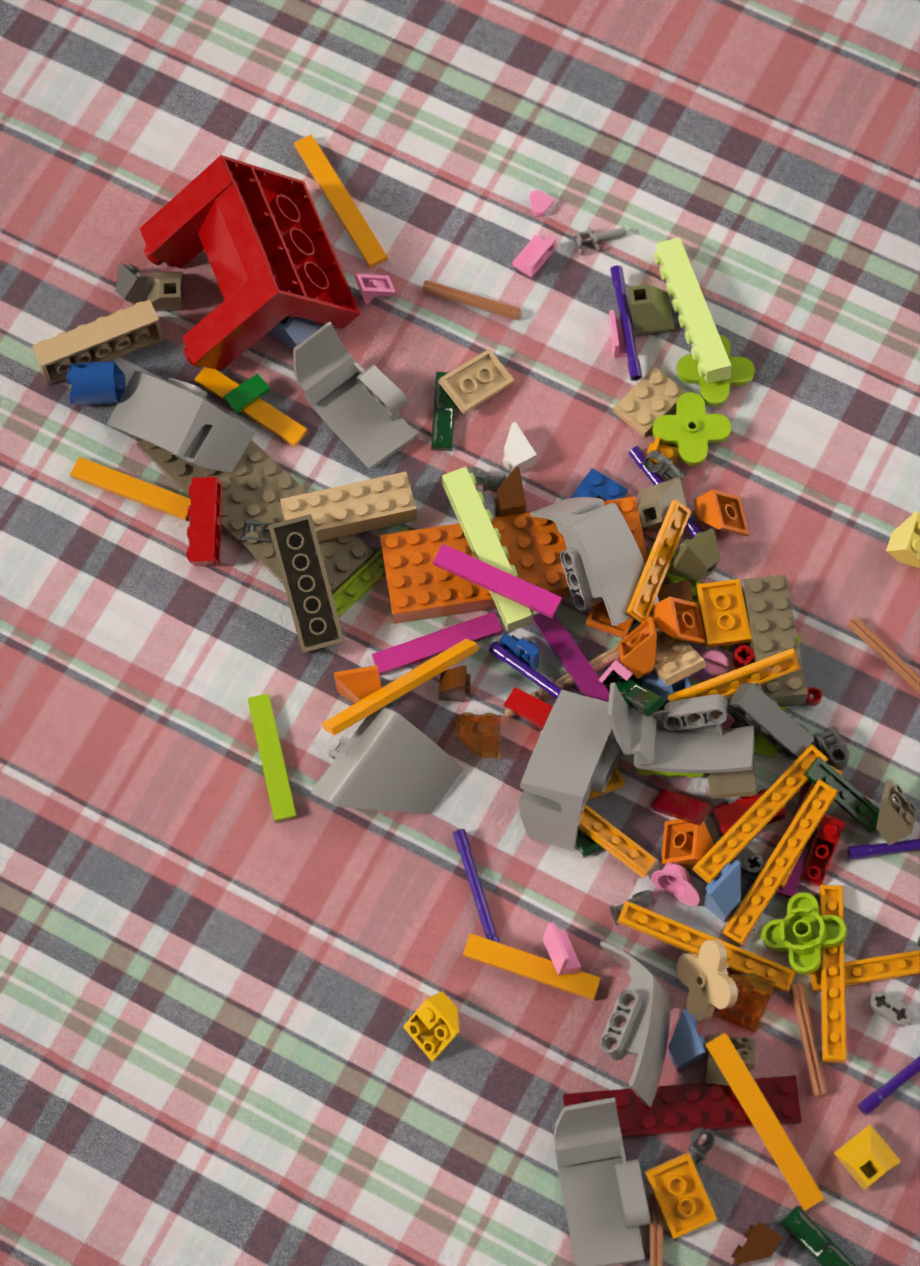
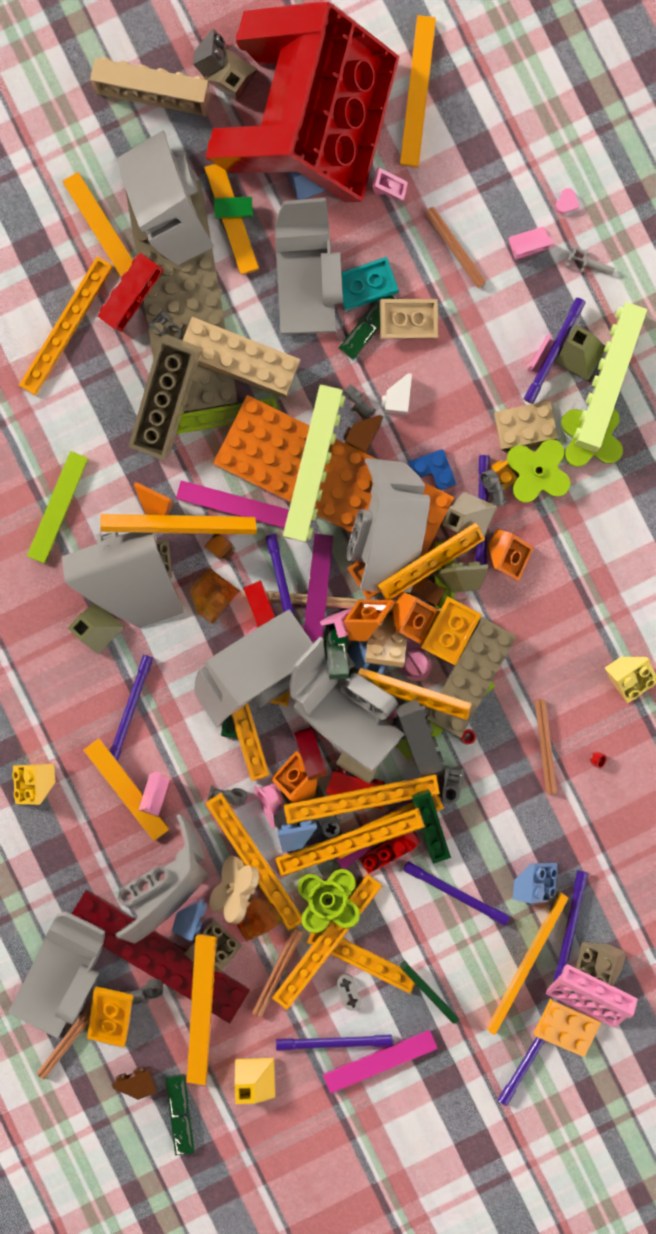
camera: 35 degrees right, 20 degrees up
blue cylinder [67,361,126,405] -> none
dark pink tile [433,544,562,619] -> none
blue plate [500,632,539,670] -> none
red bush [733,645,754,669] -> none
dark tan slope [876,779,917,846] -> none
none -> light orange tile [18,256,114,396]
none -> olive slope [67,603,125,655]
none -> teal tile [342,257,399,312]

